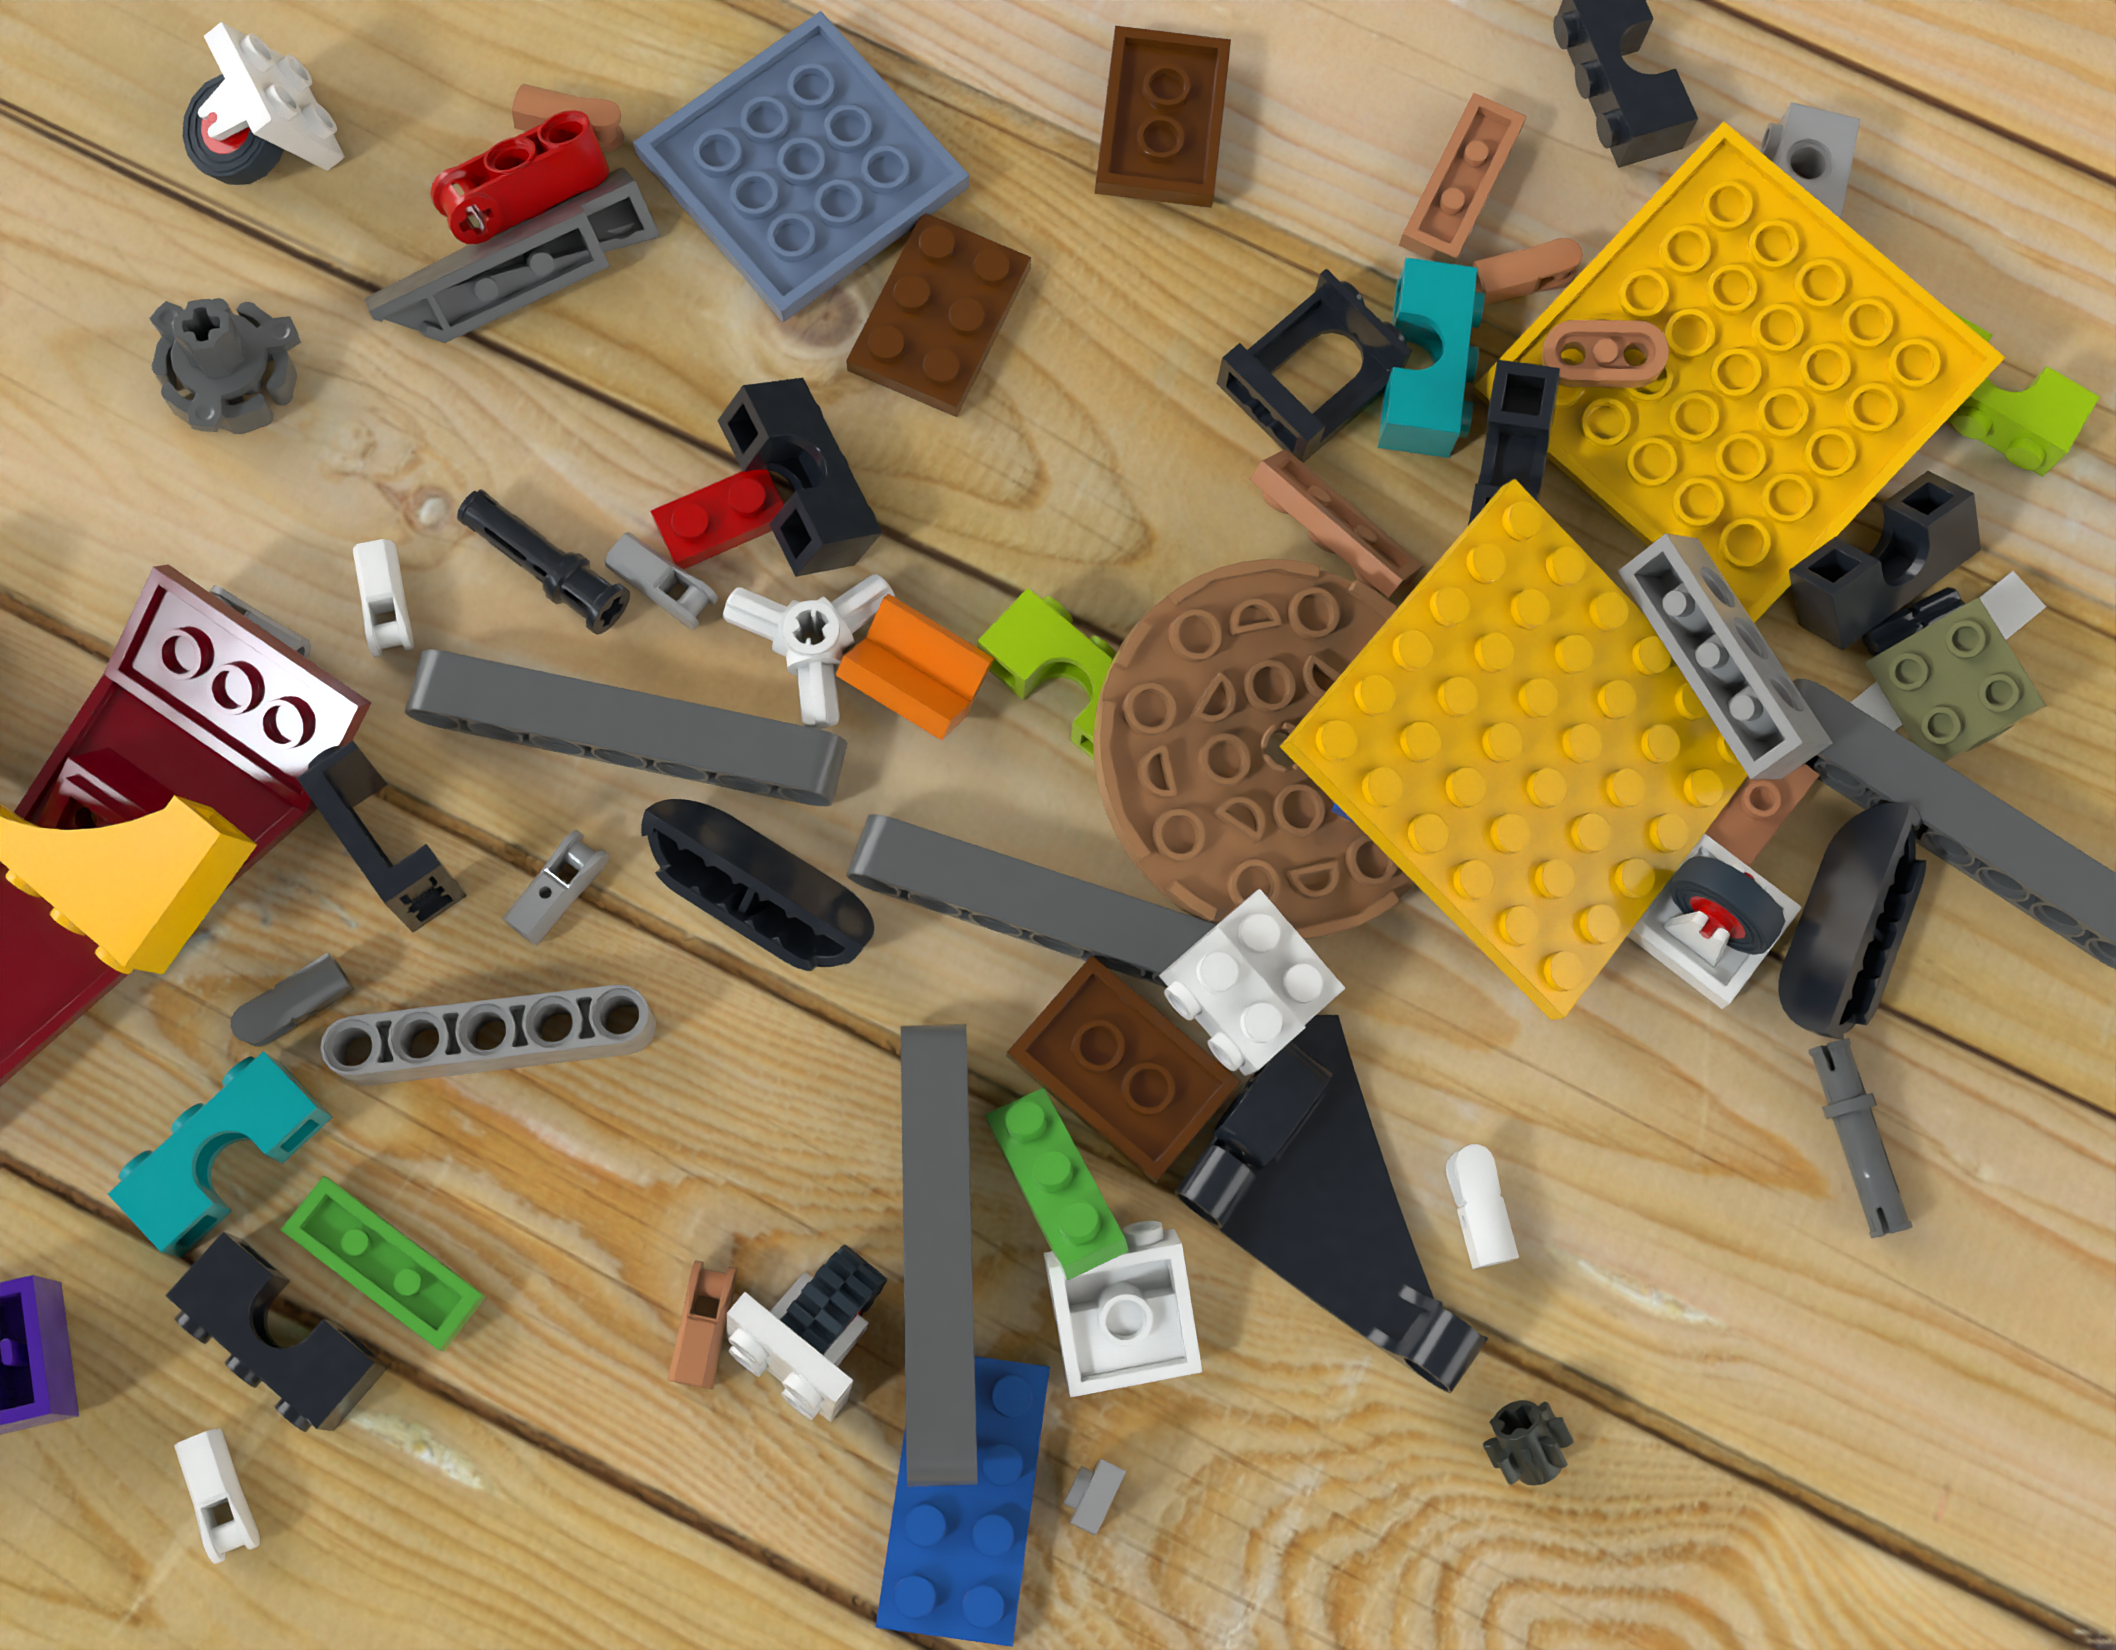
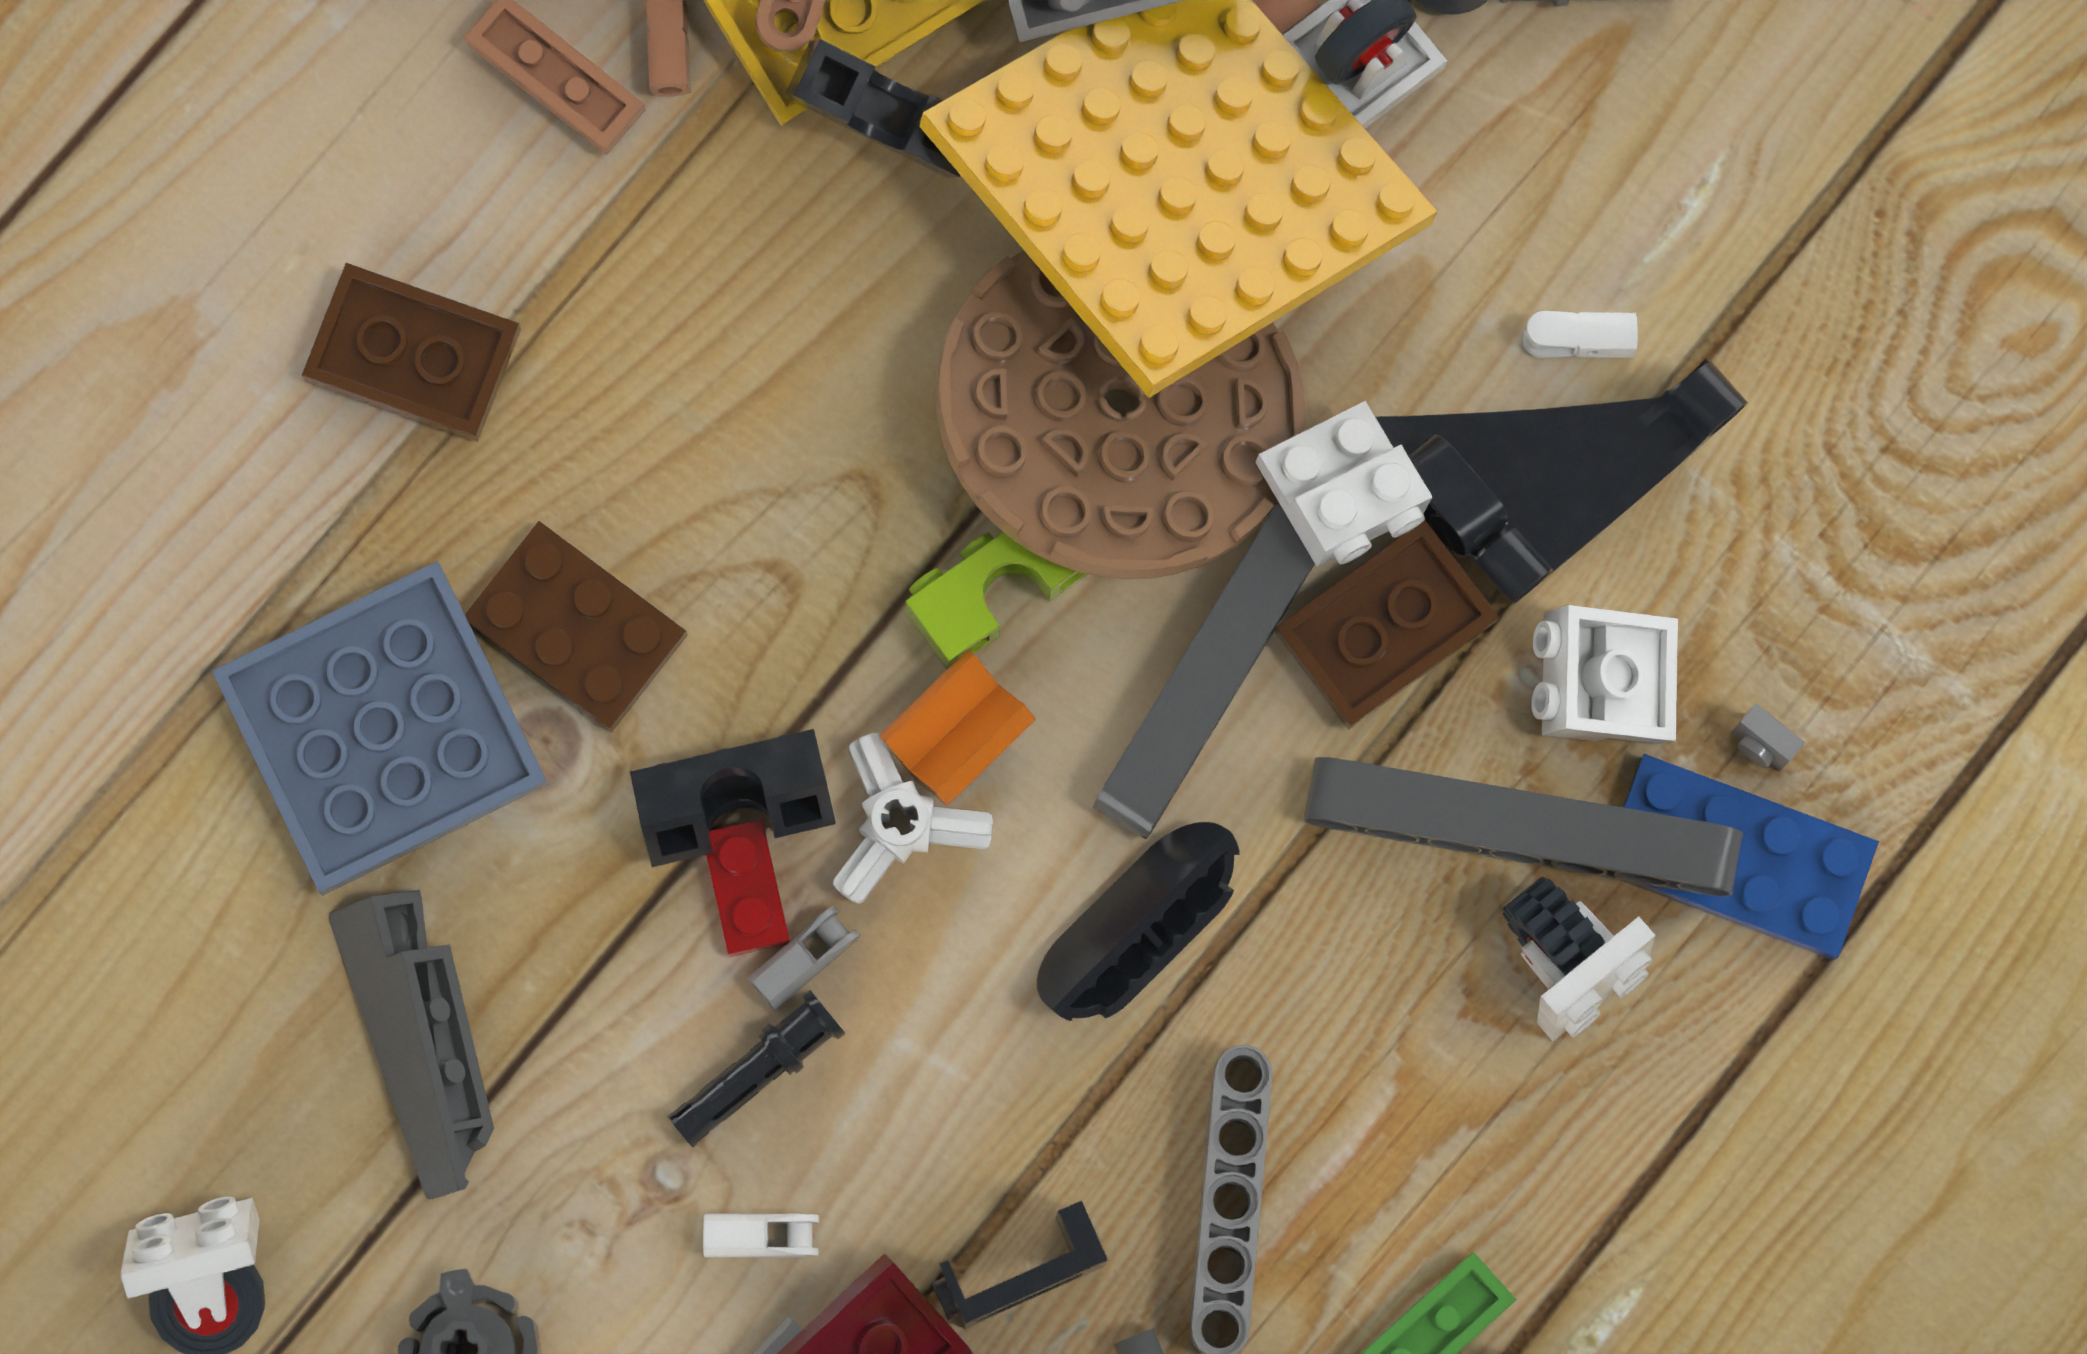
camera: 75 degrees left, 5 degrees up
dark grey beam [405,649,848,807] -> none
red piece [430,110,609,245] -> none
light grey bar [502,830,609,946] -> none
nougat bar [511,84,624,153] -> none
nougat bar [667,1260,738,1389] -> none
bright green plate [985,1087,1129,1281] -> none
black panel [1216,268,1412,463] -> none
nougat plate [1249,449,1424,599] -> none
teal arch [1377,257,1485,458] -> none
pearl dark grey gear [1483,1400,1574,1486] -> none

